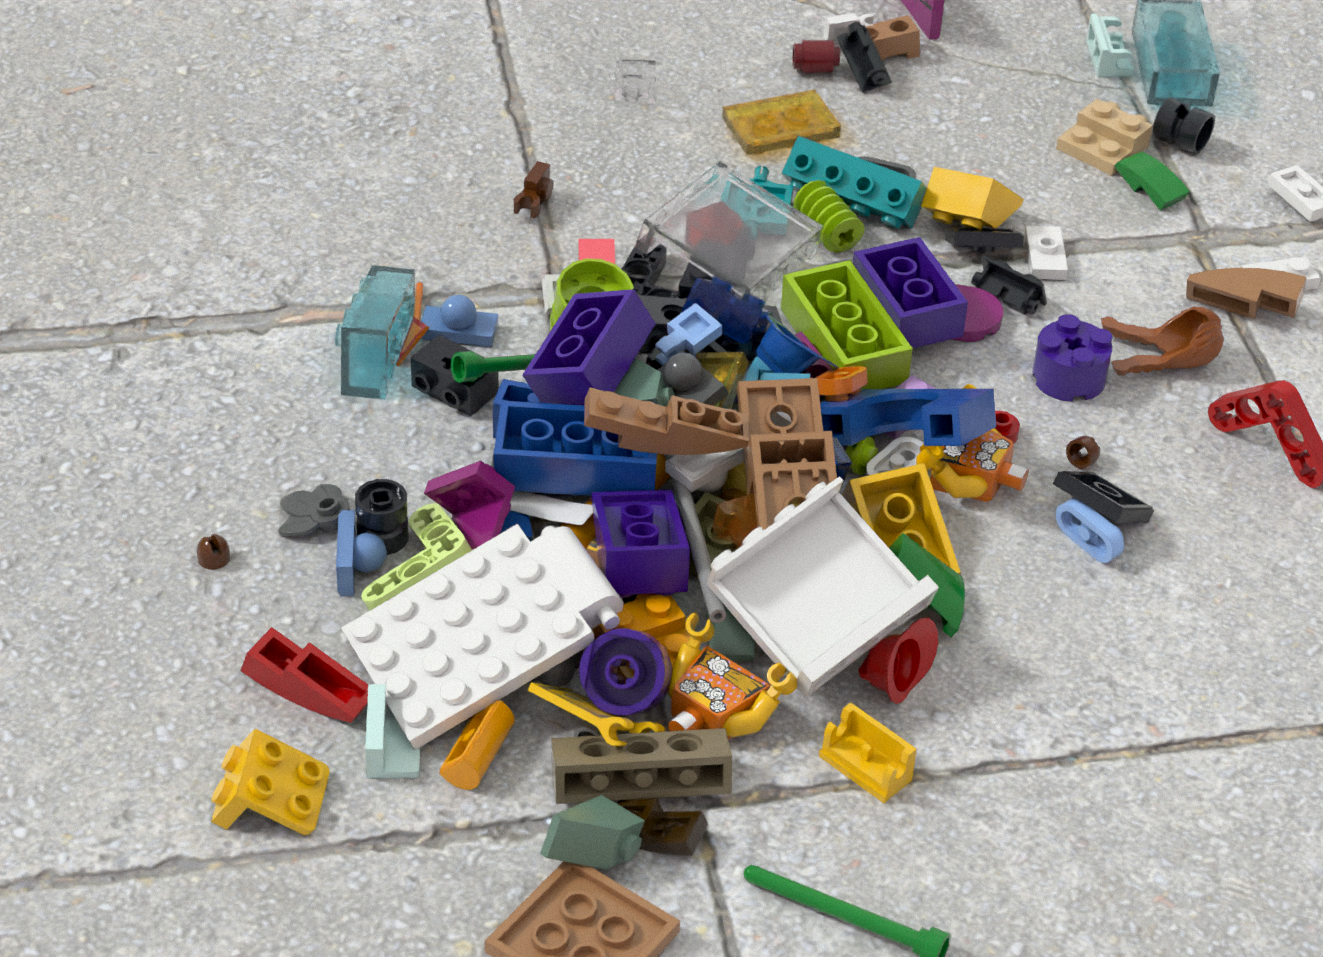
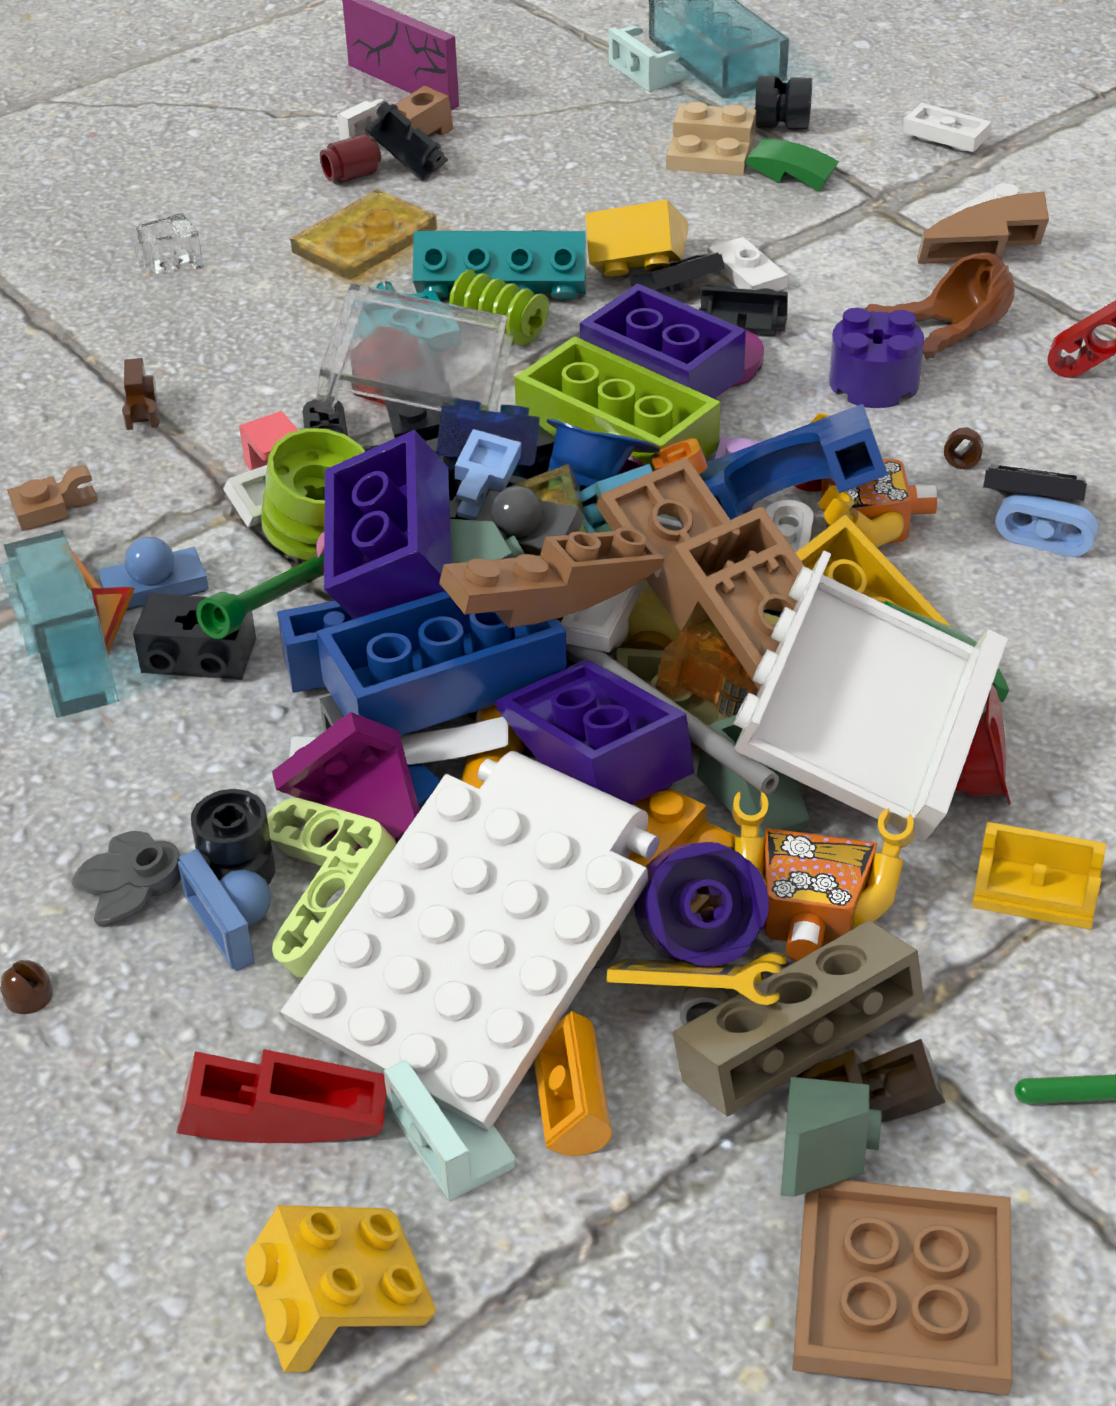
camera: 25 degrees left, 0 degrees up
none -> medium nougat plate [7,465,98,531]

